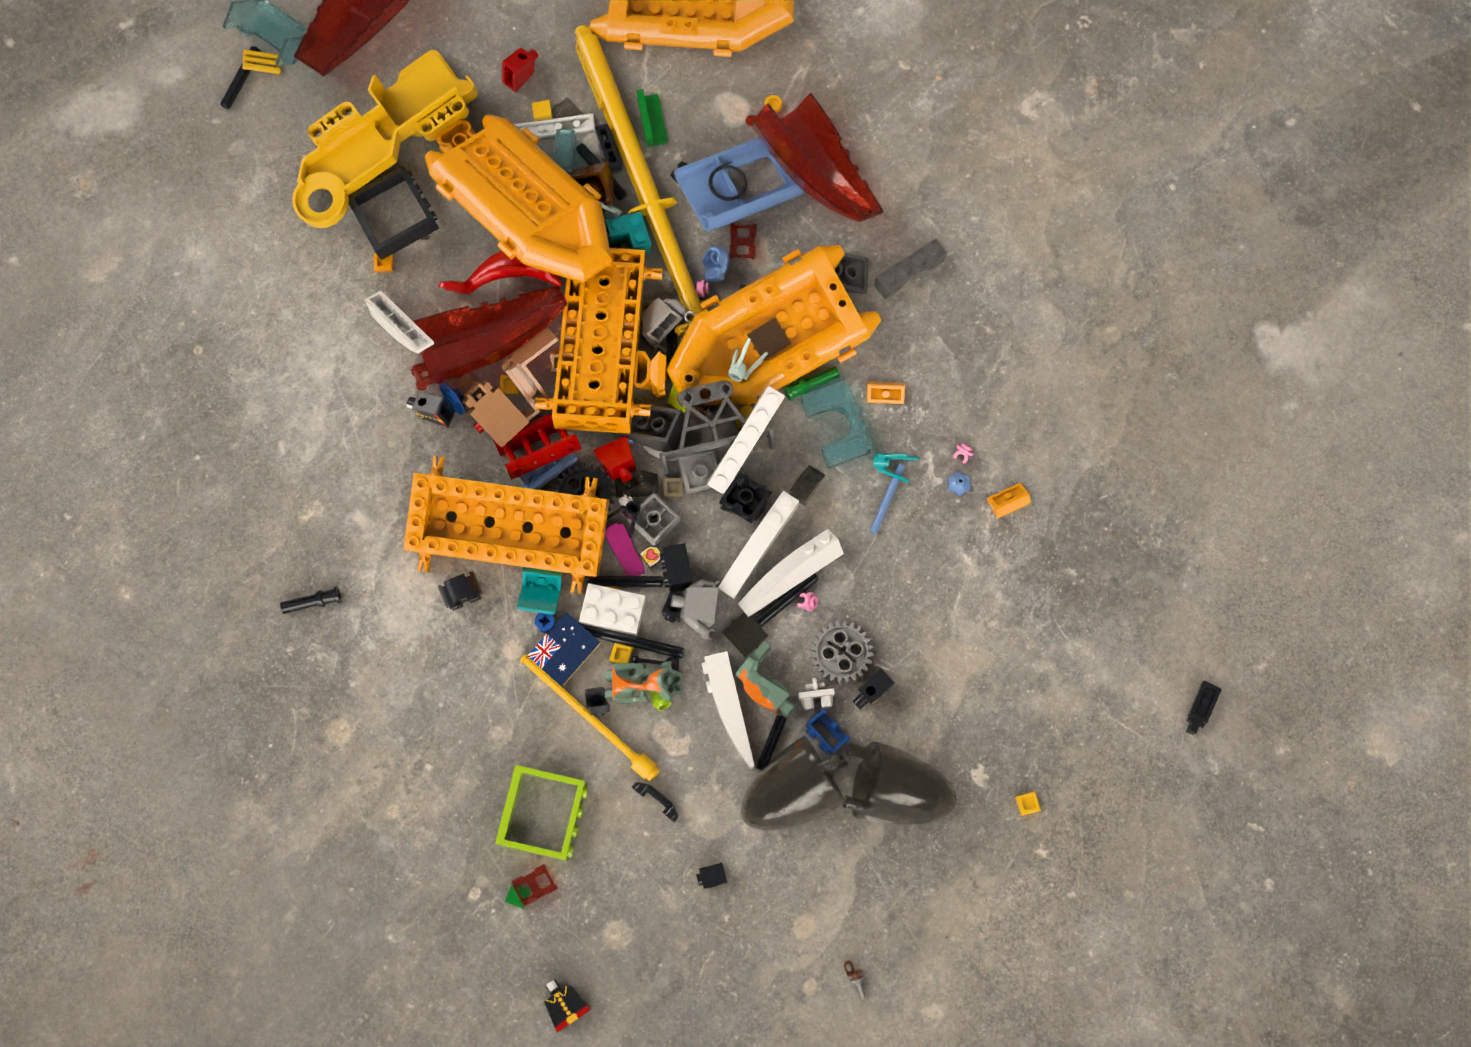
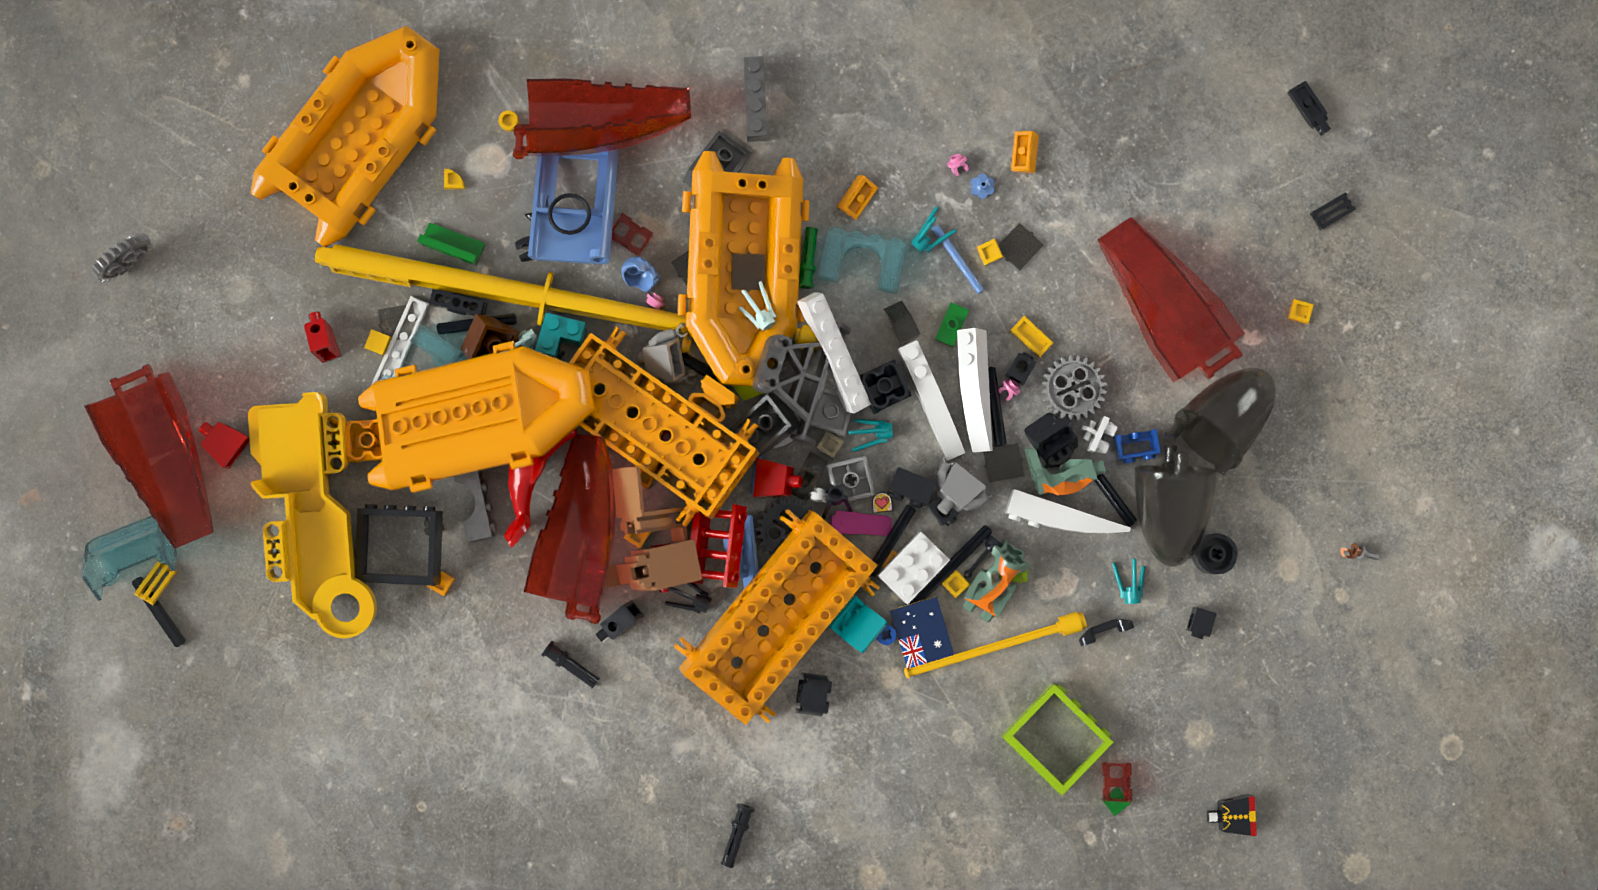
camera: 60 degrees left, 10 degrees up
white slope [365,291,434,353] -> none
blue dish [439,382,465,415] -> none
black bracket [585,687,610,716] -> none
black torso [853,668,895,710] -> none
none -> red torso [198,422,250,469]
none -> yellow tile [444,169,465,190]
none -> flat silver arch [454,470,497,542]
none -> black pin [541,641,600,689]
none -> black plant [665,583,712,614]
none -> teal plant [848,419,893,452]
none -> green plate [935,302,969,348]
none -> yellow tile [977,238,1003,266]
none -> clear smoke piece [998,223,1043,271]
none -> black brick [1005,352,1037,386]
none -> yellow tile [1010,315,1054,358]
none -> black piece [1024,412,1078,469]
none -> clear red windscreen [1097,217,1245,382]
none -> teal plant [1112,558,1145,604]
none -> black brick [1191,533,1238,575]
none -> black tile [1310,192,1356,230]

